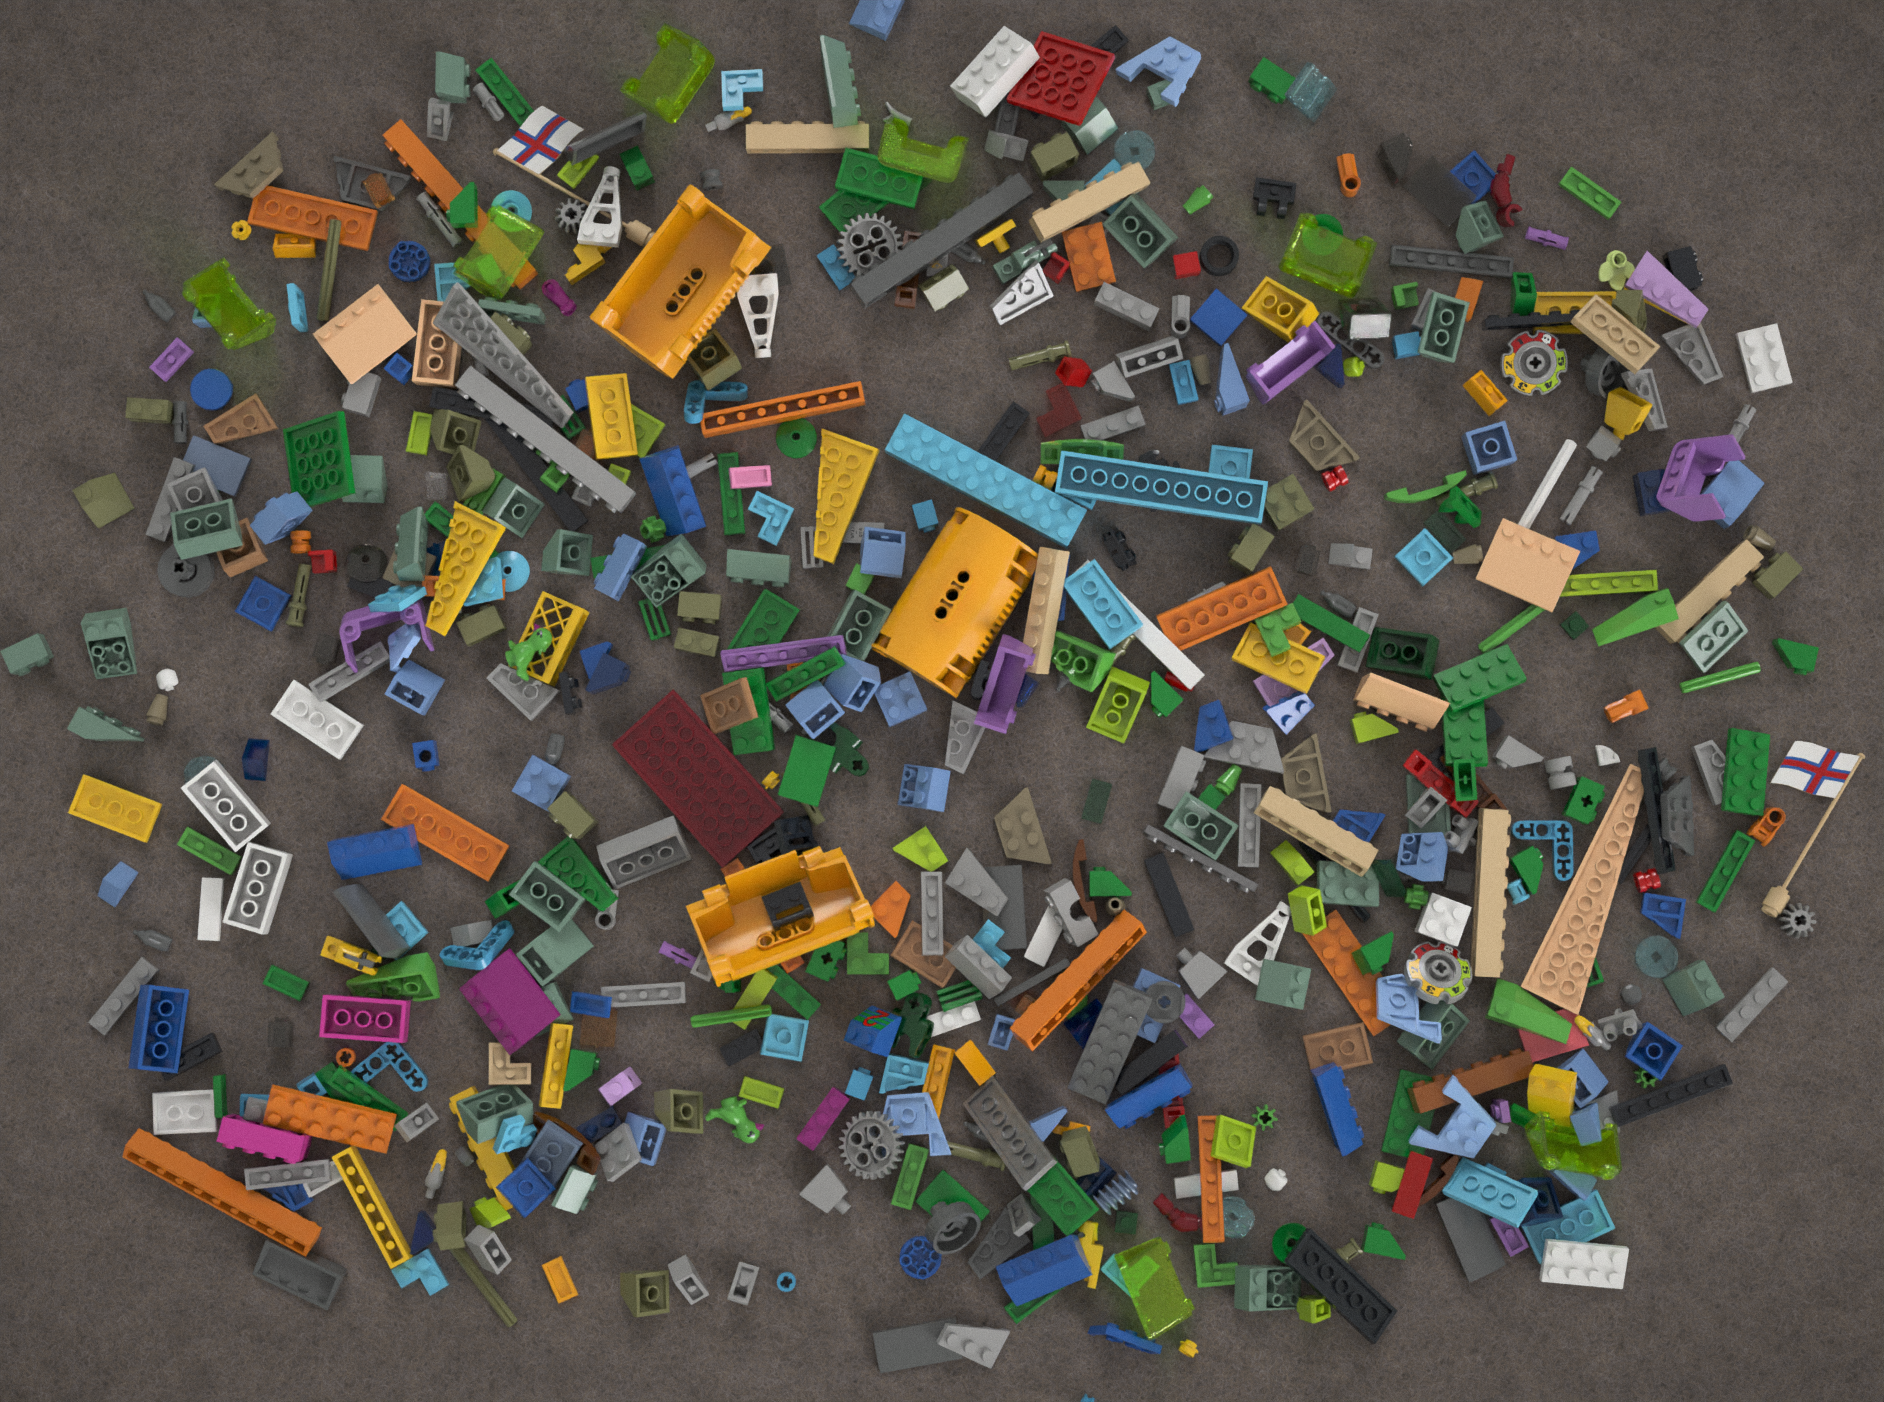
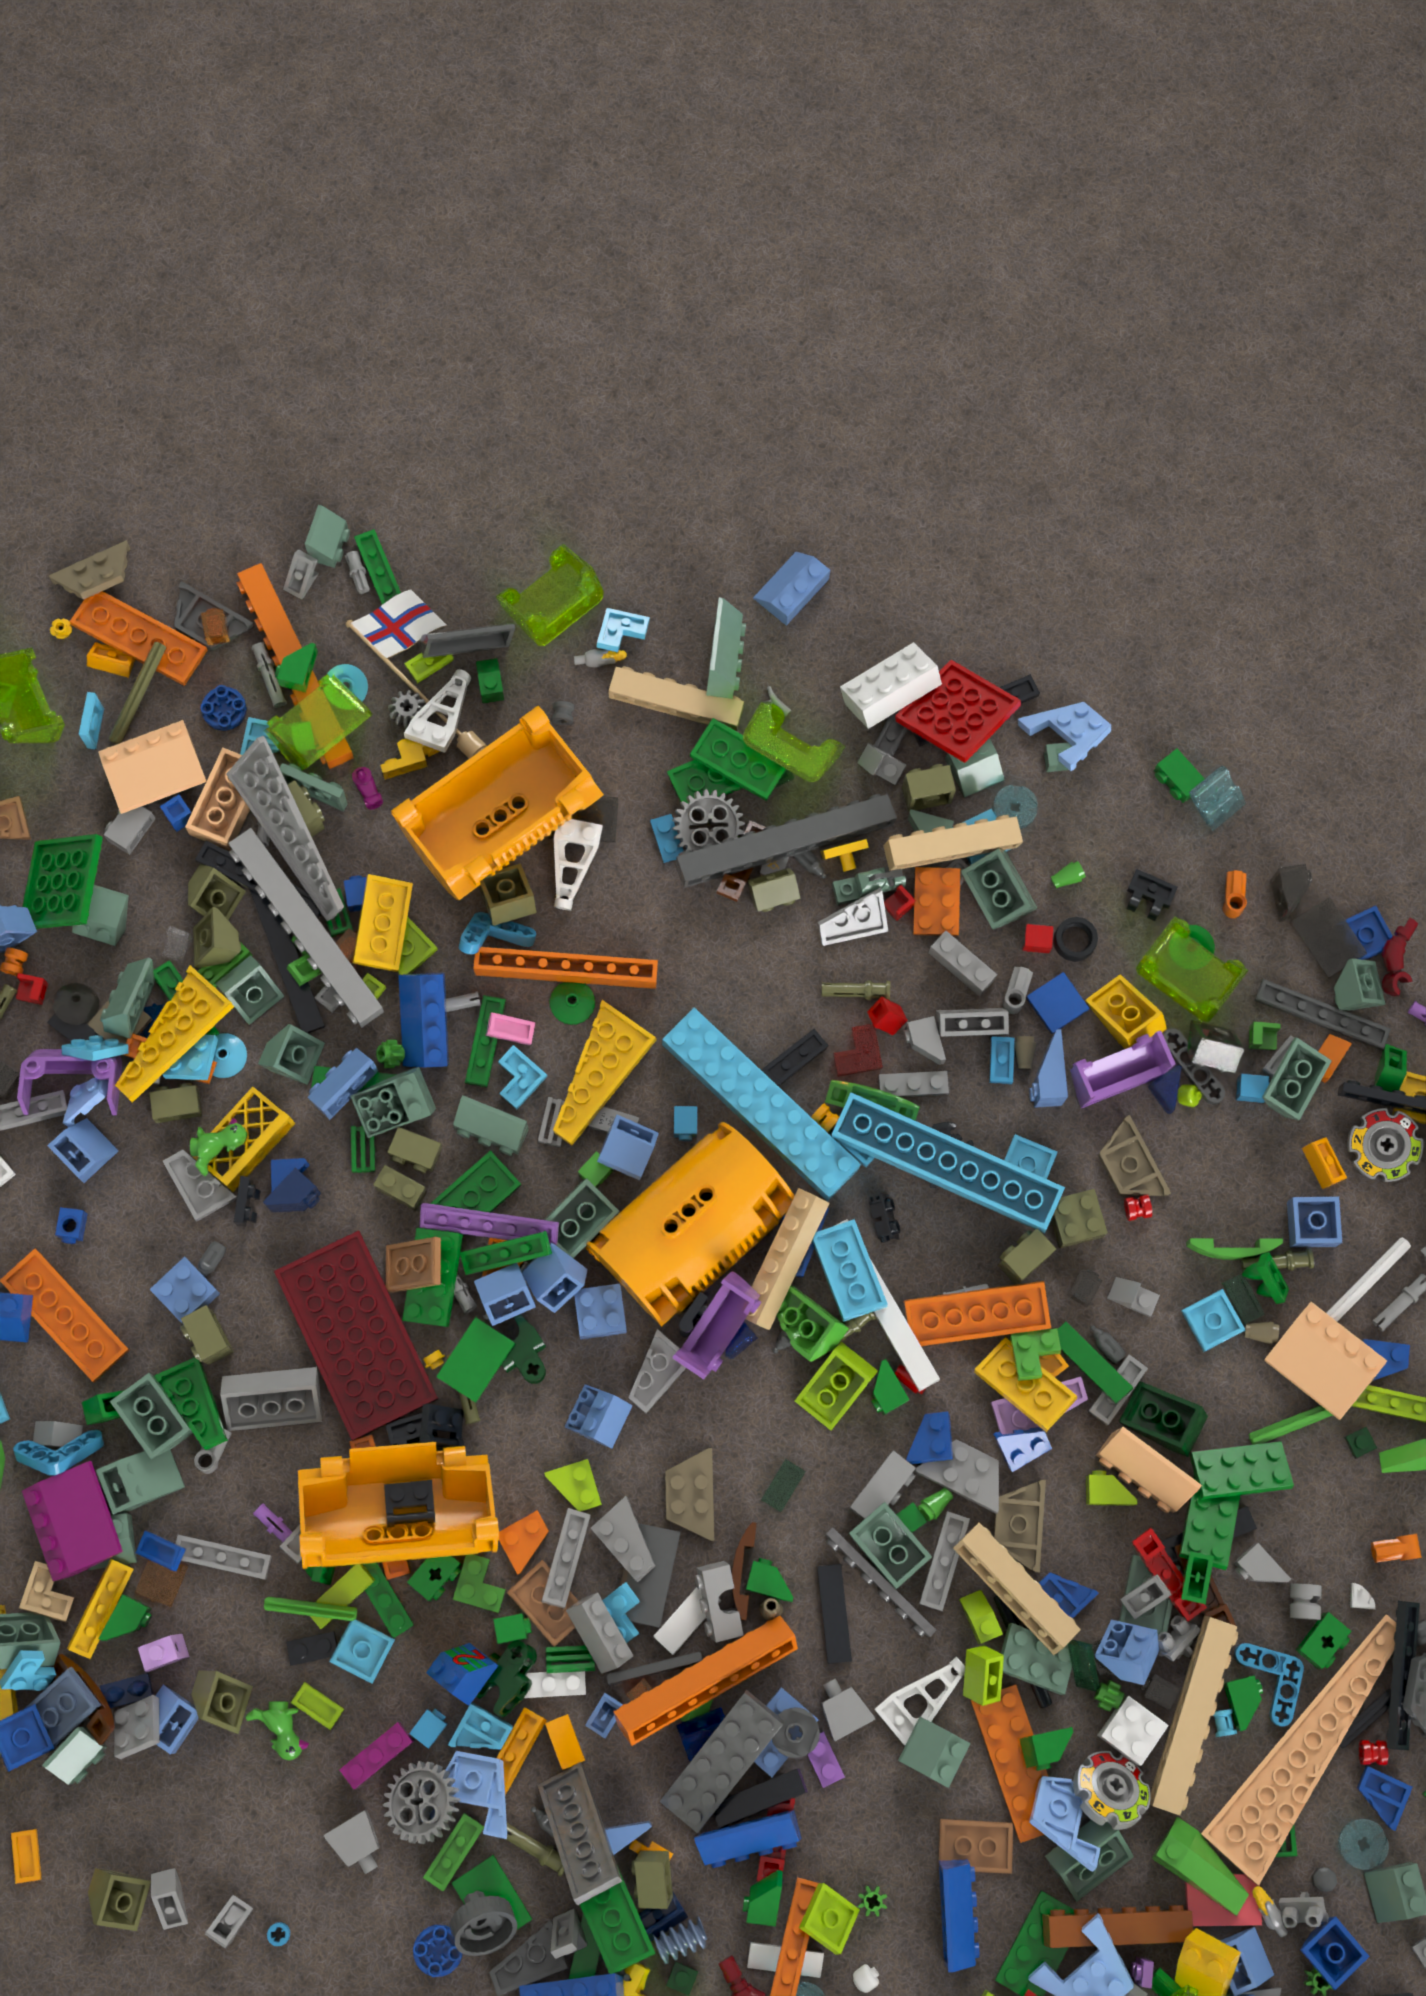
camera: 10 degrees right, 10 degrees down
lime tile [406,411,433,456] -> none

